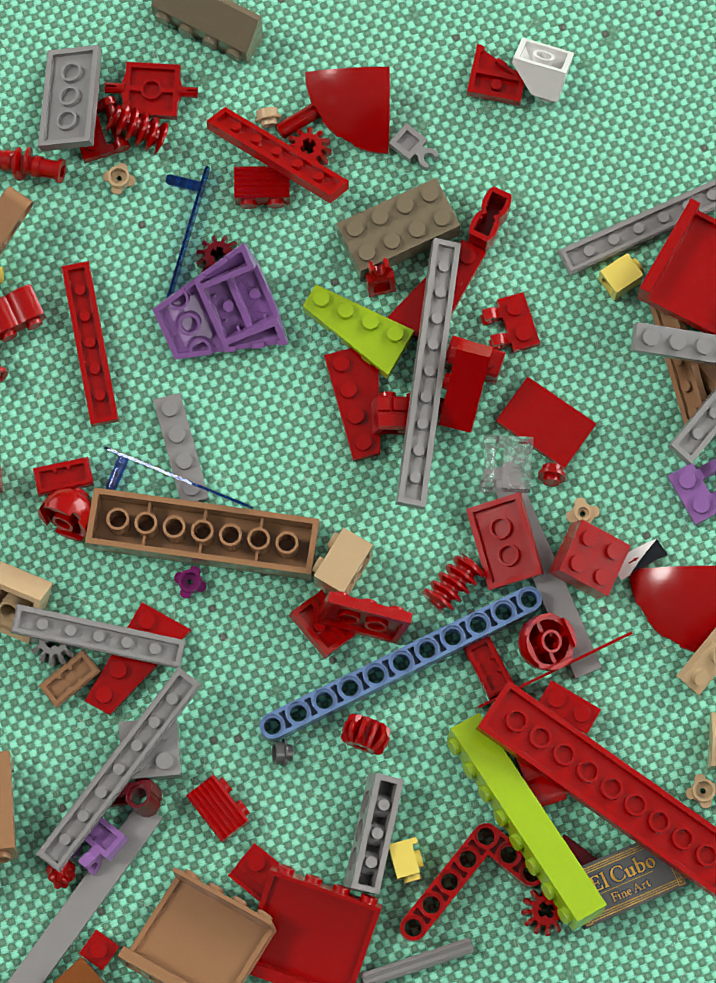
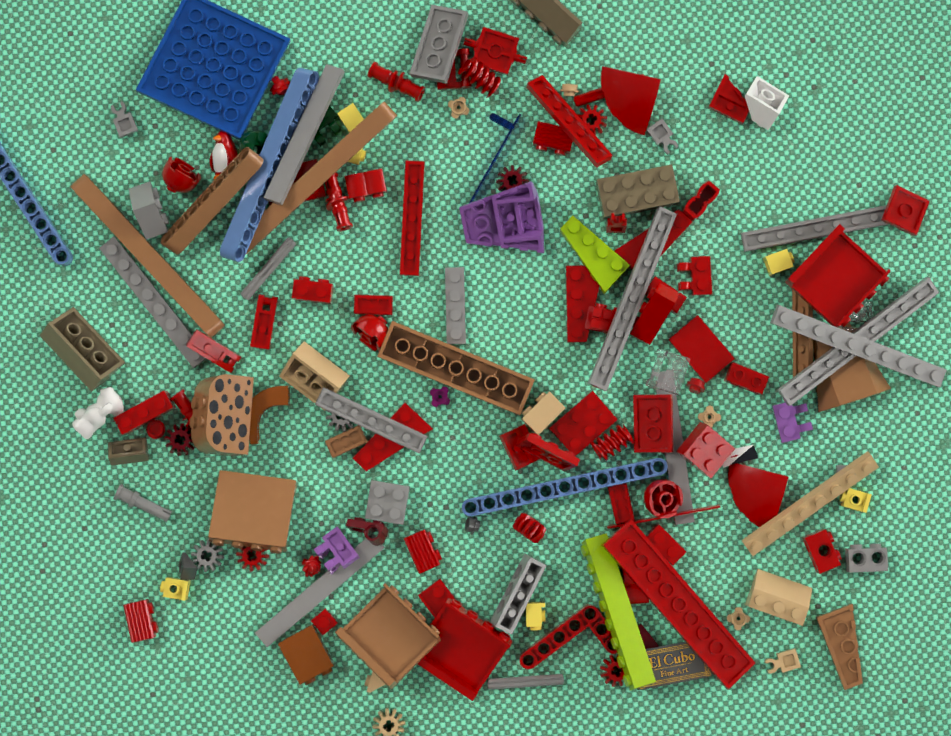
camera: 10 degrees right, 10 degrees up
light grey tile [36,667,202,872] -> none
clear blue piece [103,446,253,510] -> none
none -> red plate [549,391,618,456]
none -> red brick [724,362,769,395]

